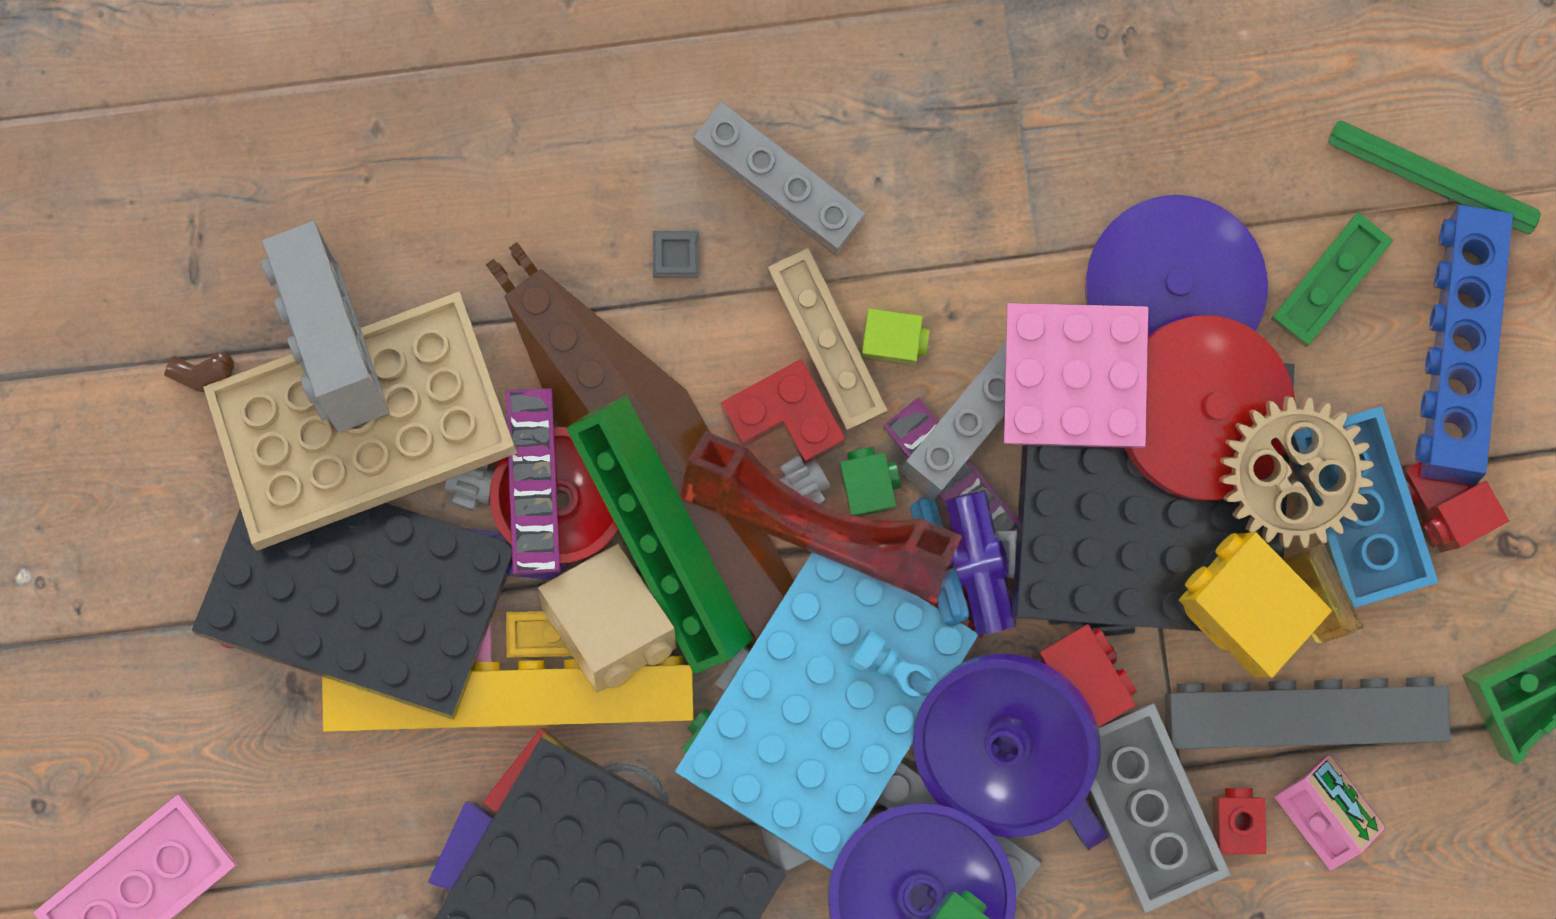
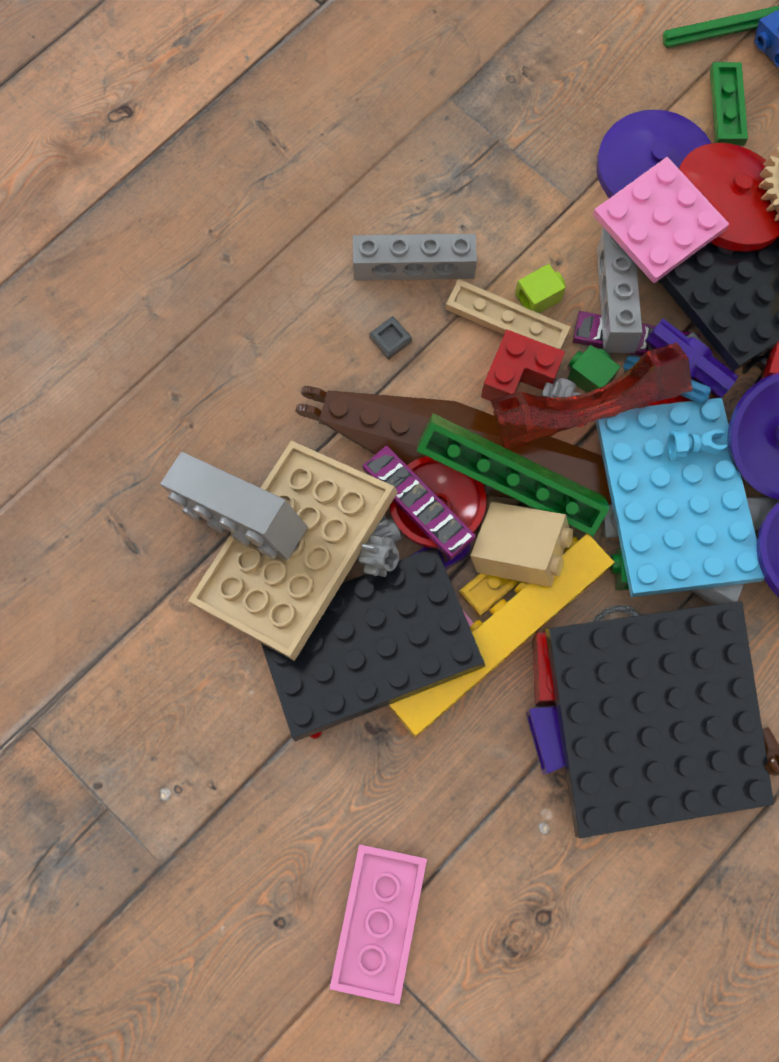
camera: 40 degrees left, 10 degrees down
reddish brown arm [164,352,234,392] -> none
none -> light grey gear [358,535,399,577]

